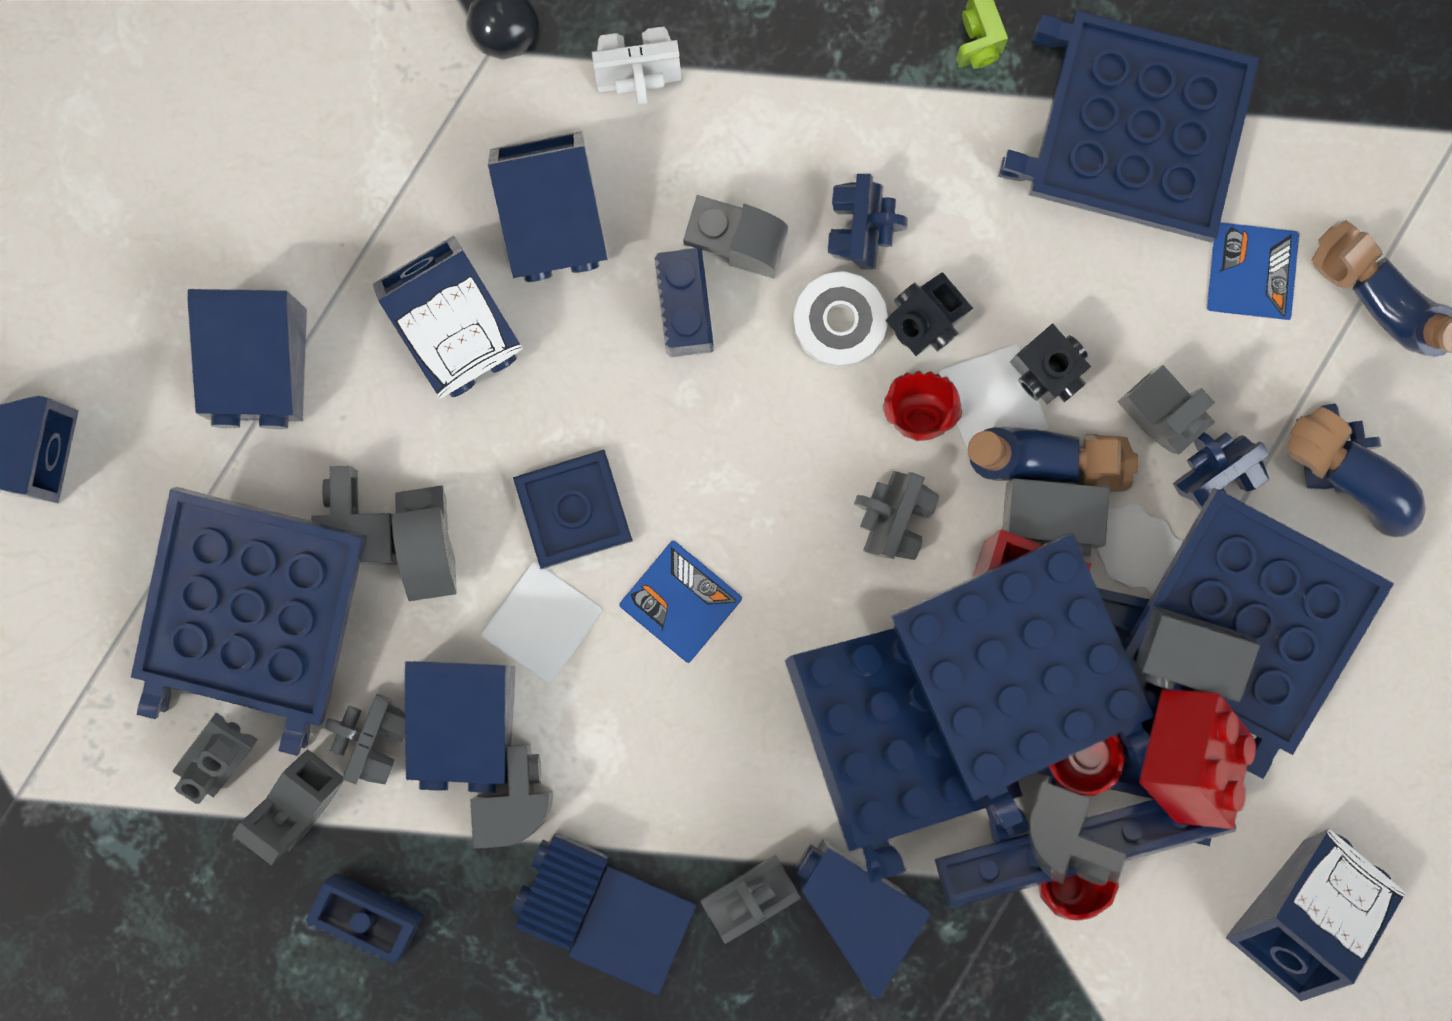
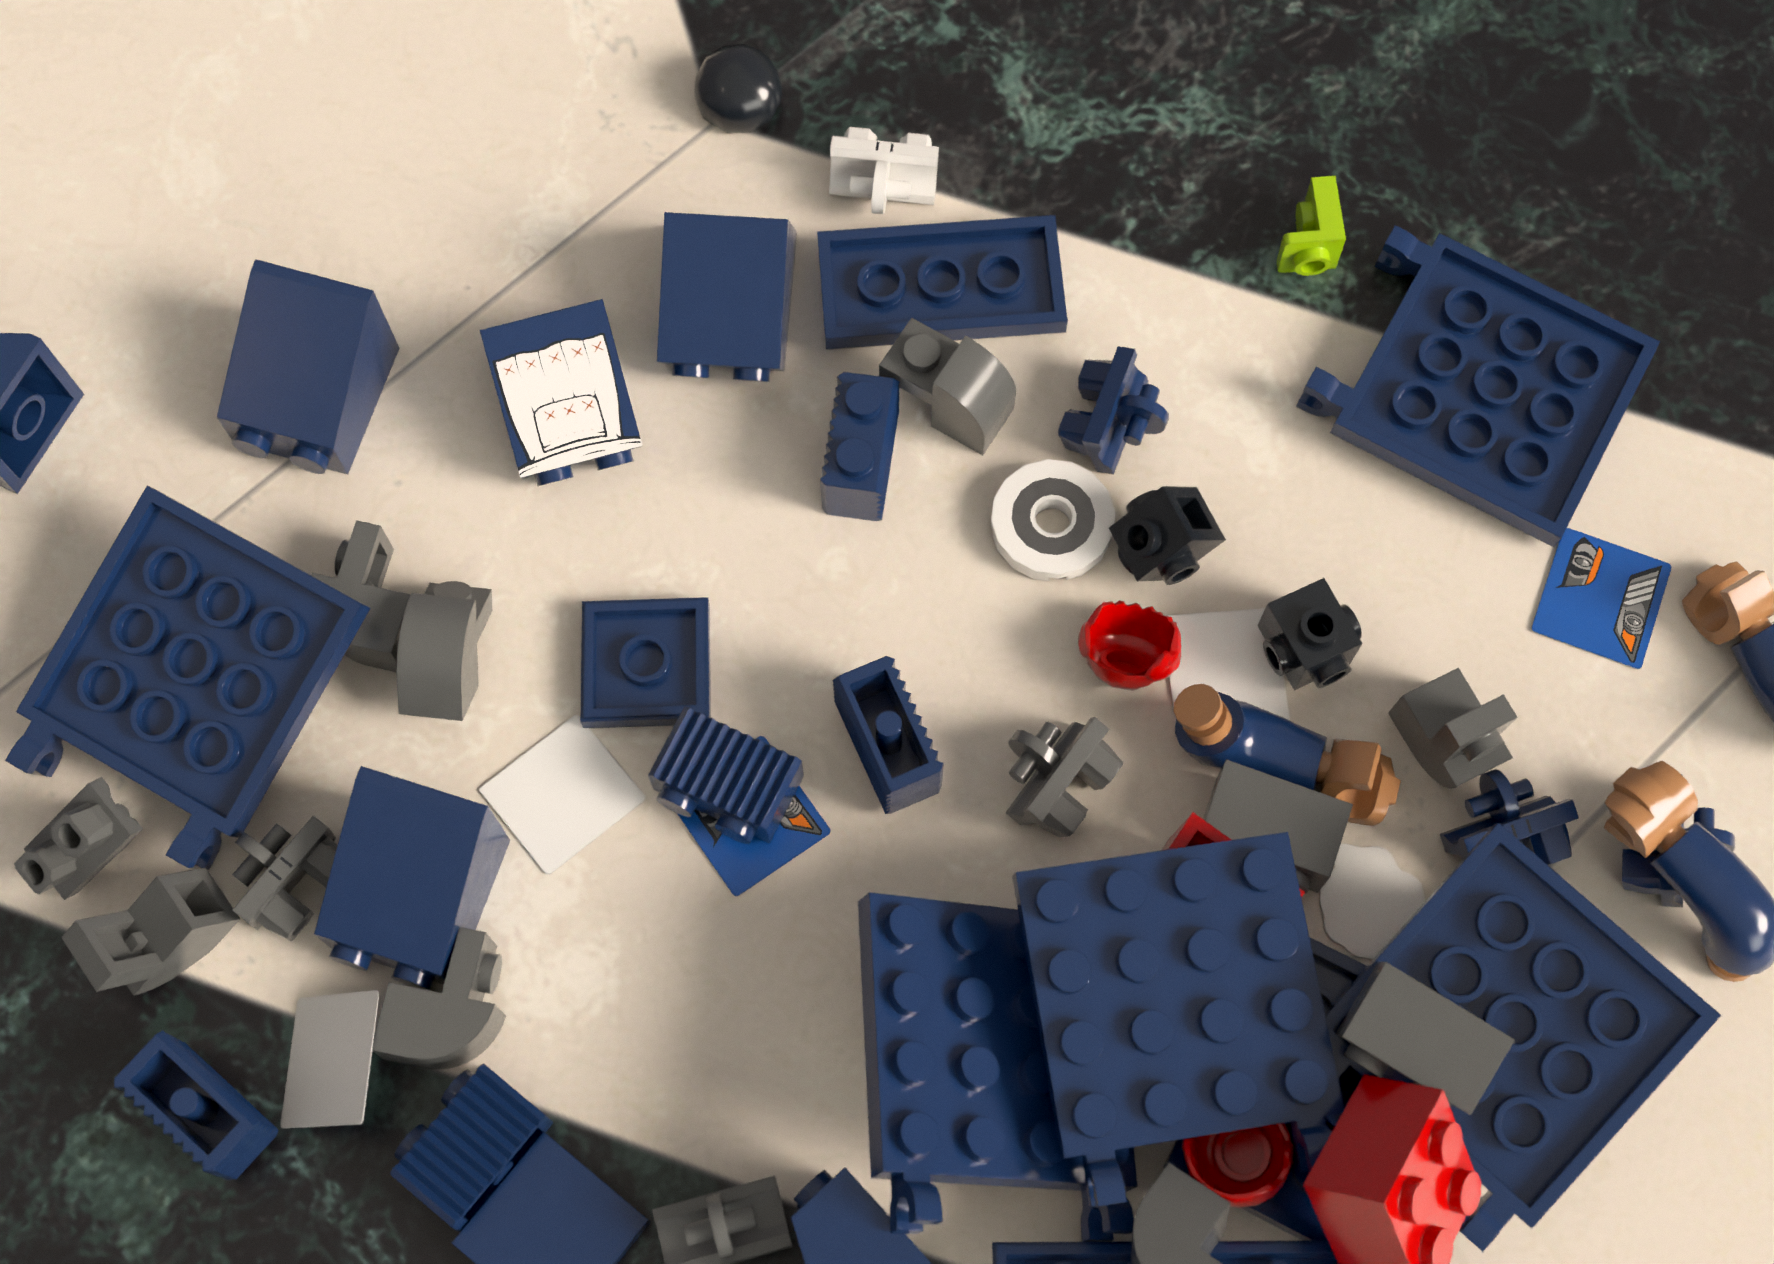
camera: 20 degrees right, 15 degrees down
none -> white sticker [281,990,379,1128]
none -> dark blue brick [648,707,804,844]
none -> dark blue plate [817,215,1068,350]
none -> dark blue brick [832,656,944,814]

